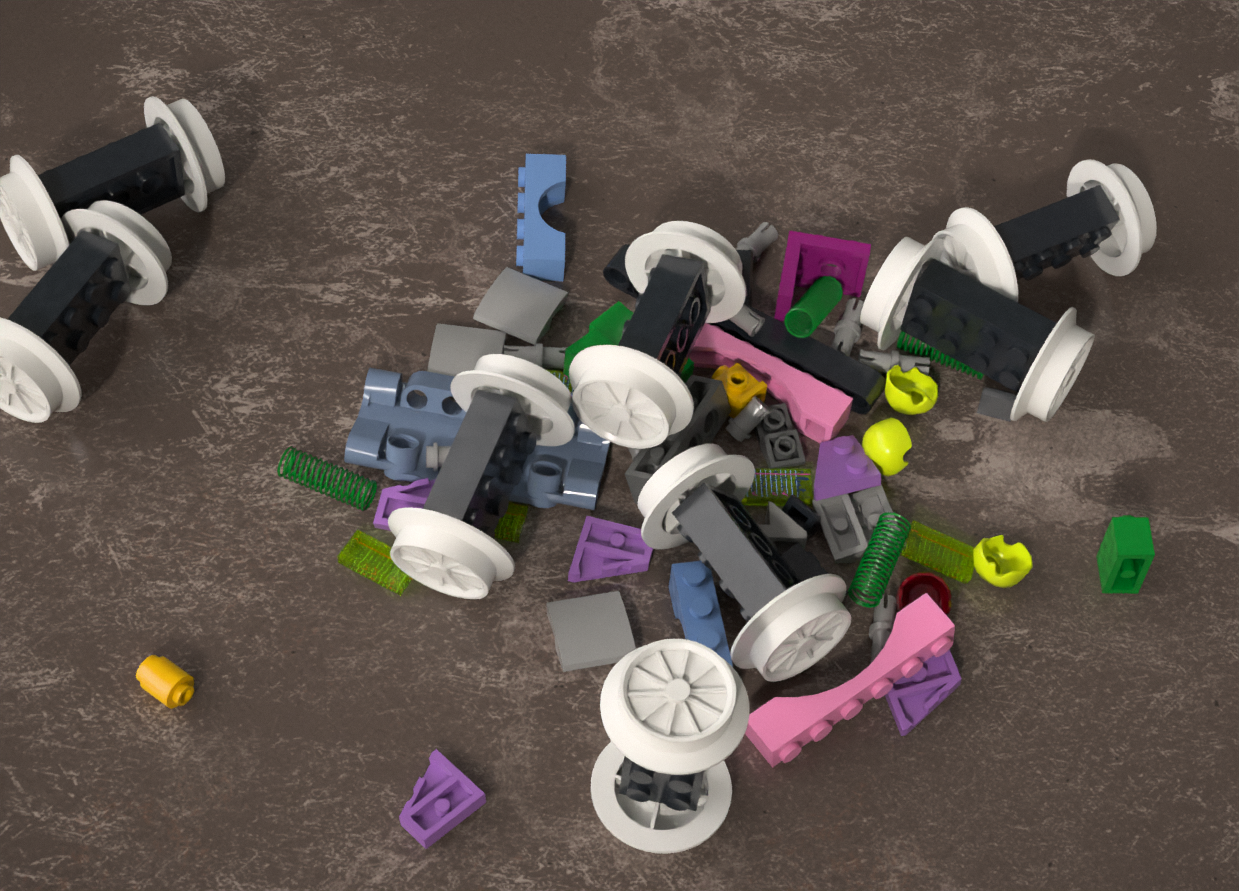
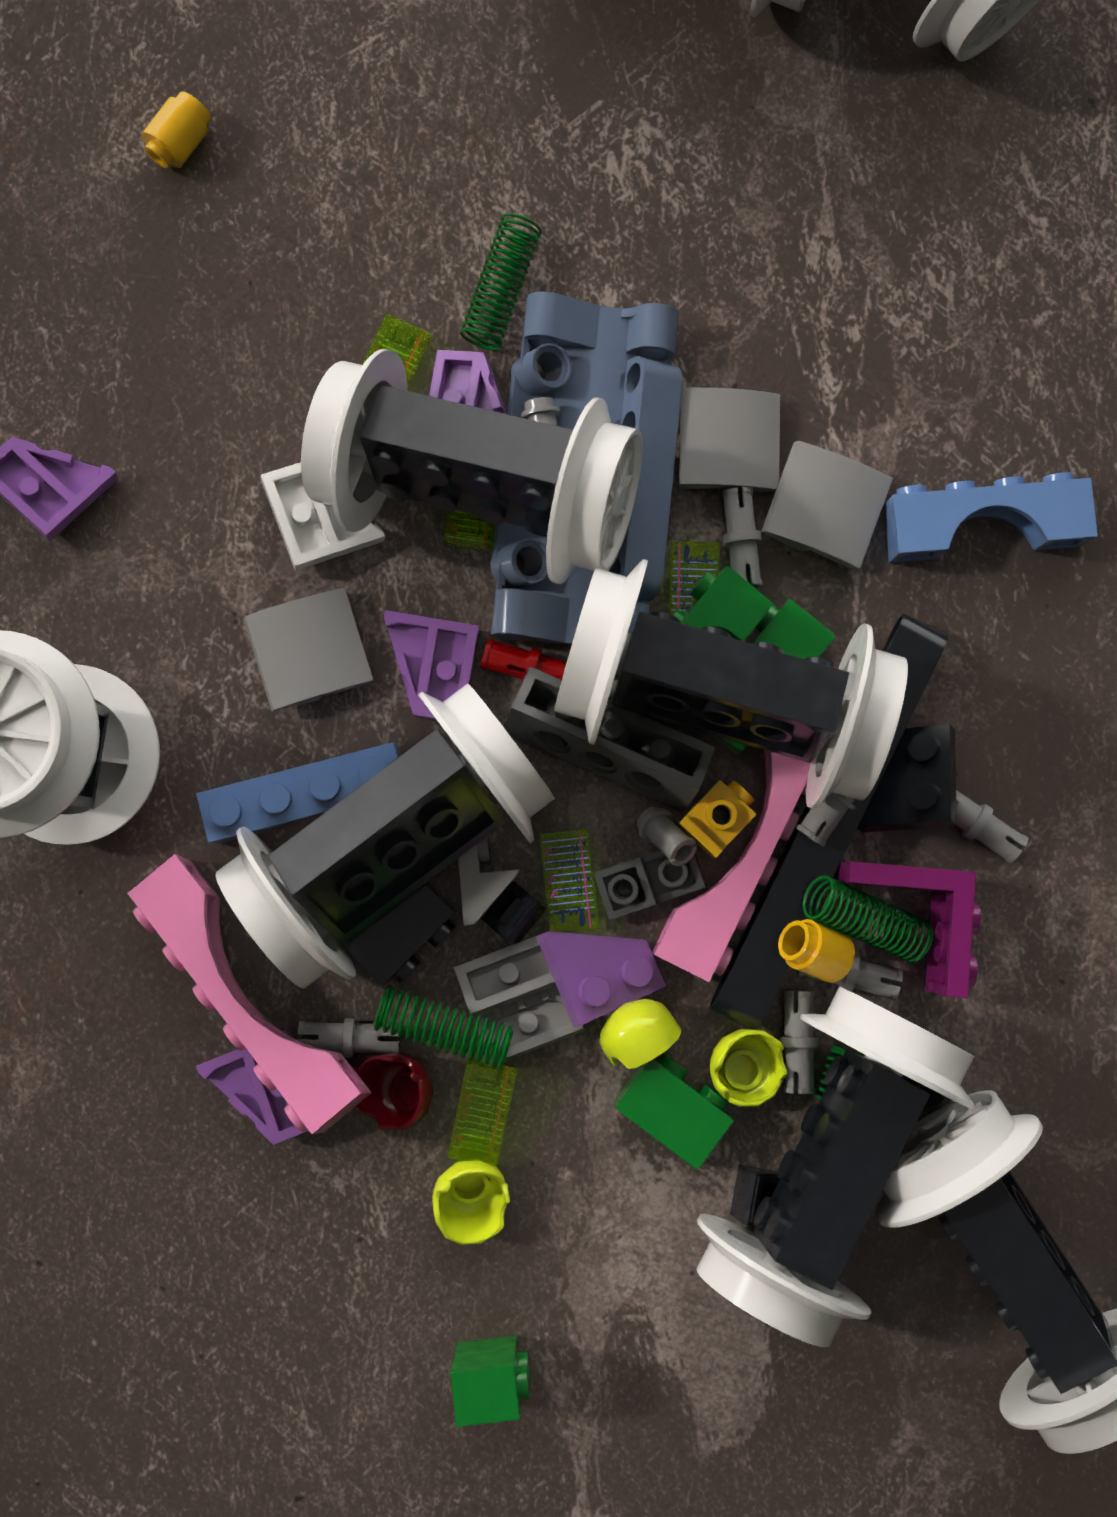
camera: 90 degrees right, 30 degrees up
none -> white wing [261,462,385,571]
none -> red pin [480,638,567,683]
none -> green brick [613,1053,734,1170]
none -> yellow brick [778,919,855,983]

